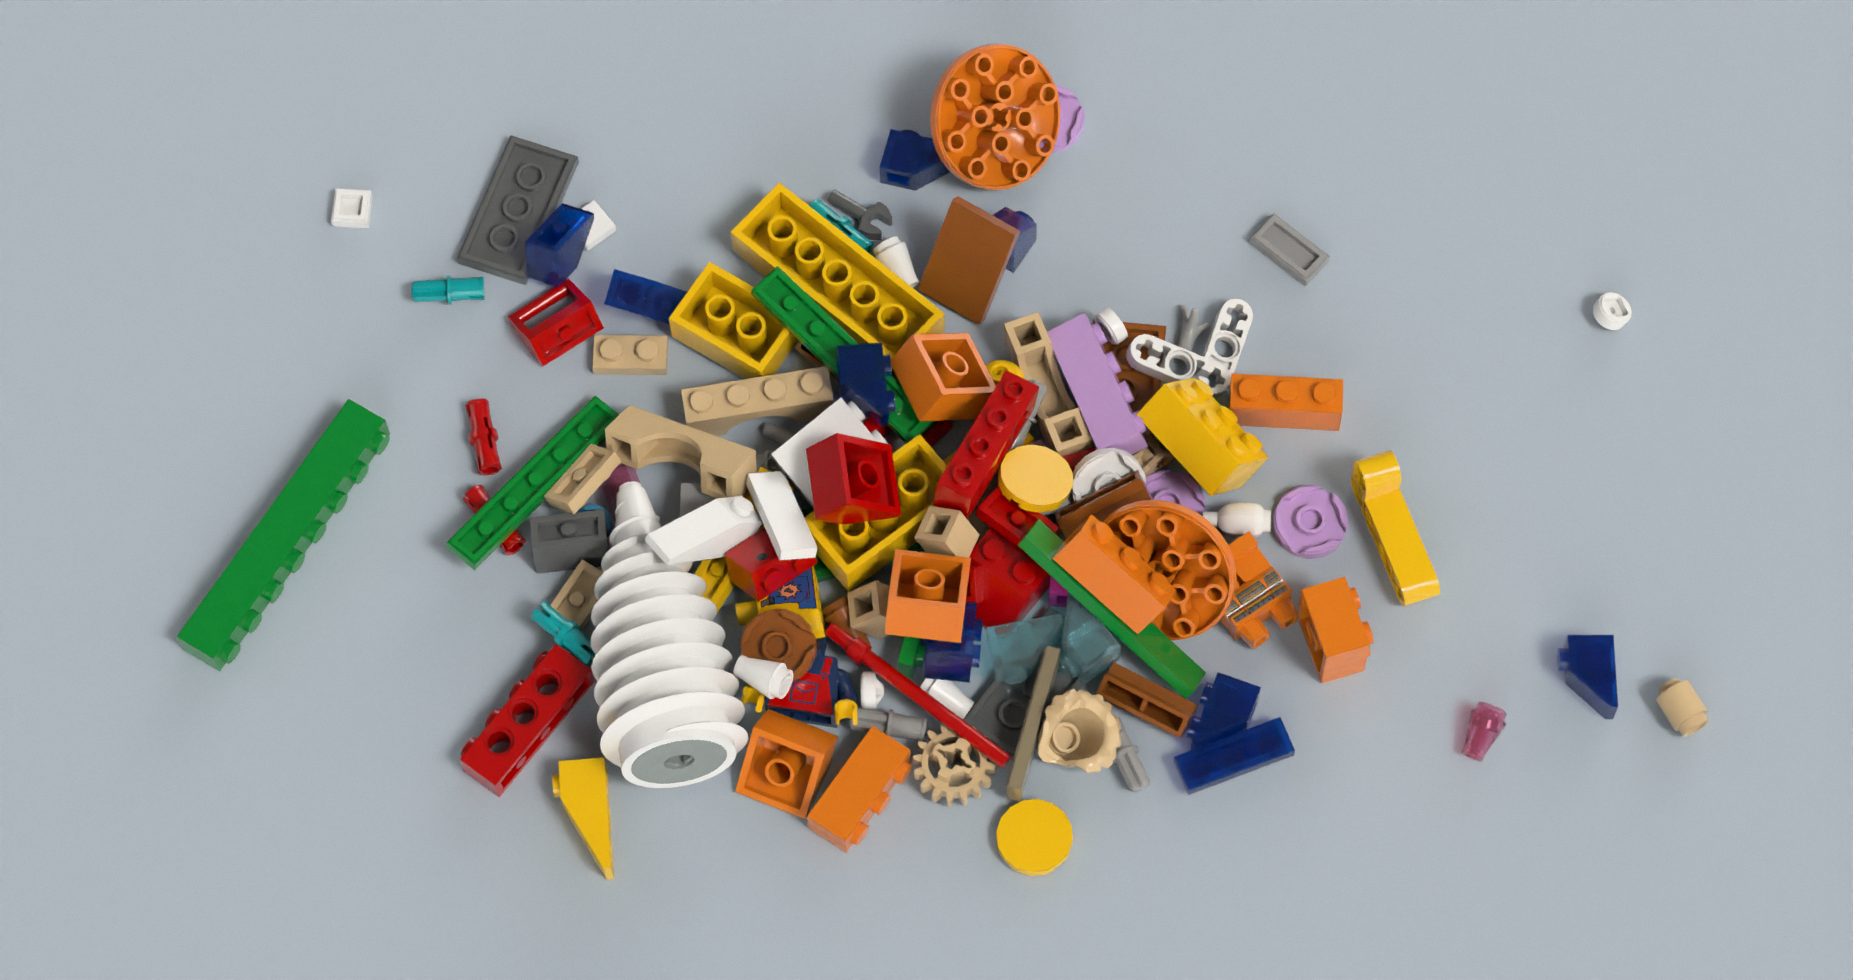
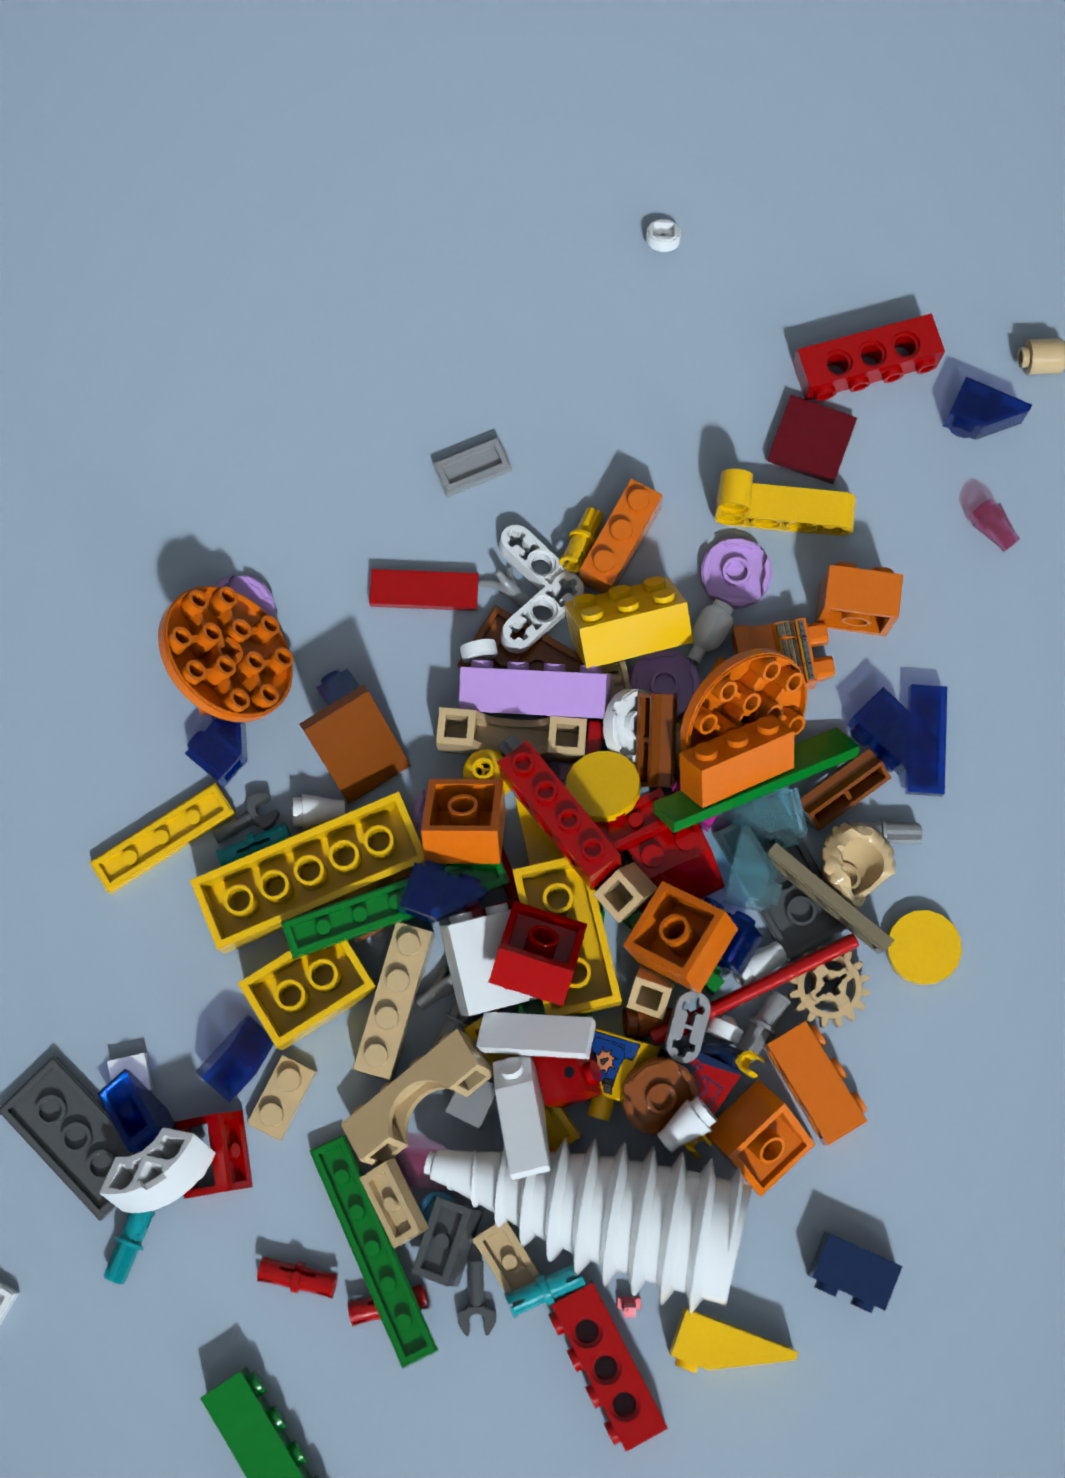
camera: 65 degrees left, 10 degrees up
none -> yellow tile [89,783,236,894]
none -> white brick [100,1128,216,1213]
none -> red tile [369,569,479,611]
none -> dark grey bar [457,1261,496,1336]
none -> yellow axle [559,507,604,573]
none -> coral piece [617,1296,641,1317]
none -> light grey beam [664,990,711,1063]
none -> dark red tile [767,395,857,484]
none -> red brick [793,313,945,401]
none -> dark blue brick [807,1232,903,1313]

